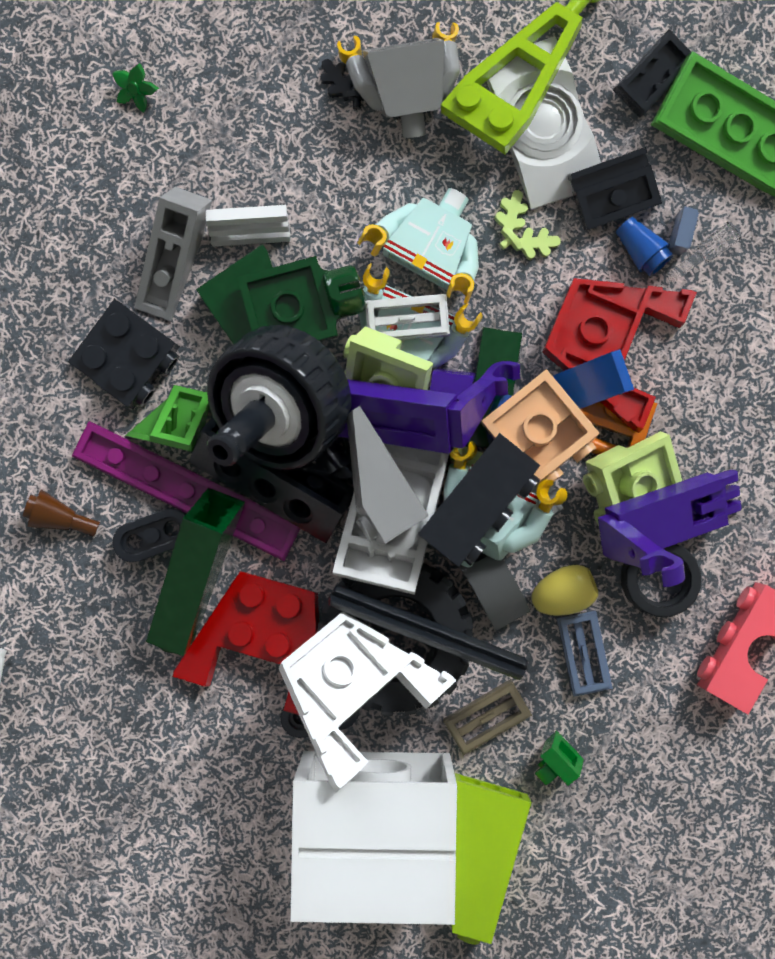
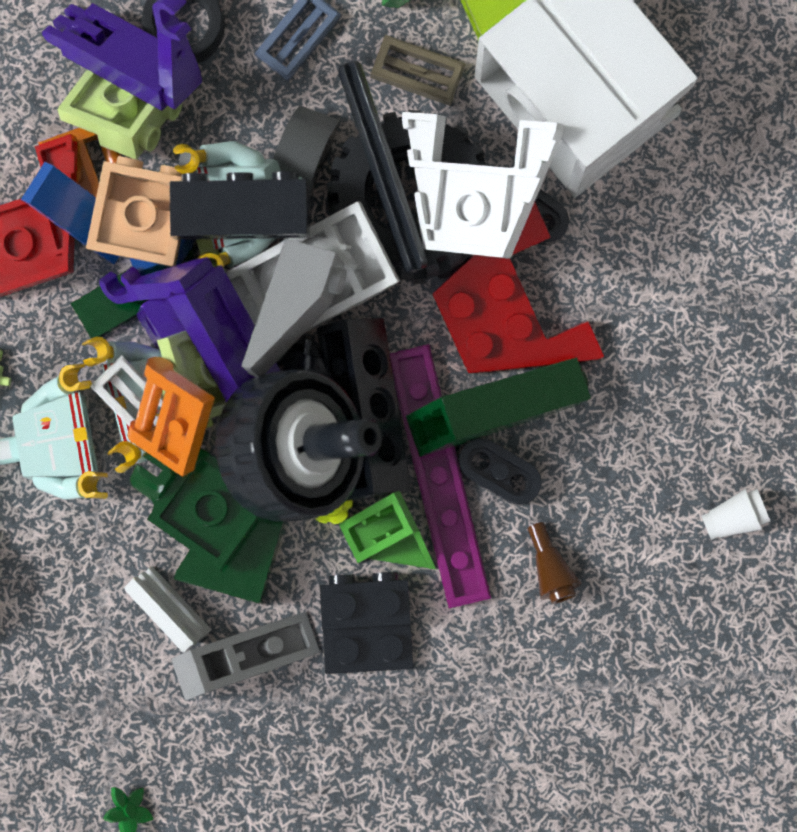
camera: 135 degrees left, 5 degrees down
light yellow animal [531,565,599,616] -> none
none -> orange plate [127,357,215,477]

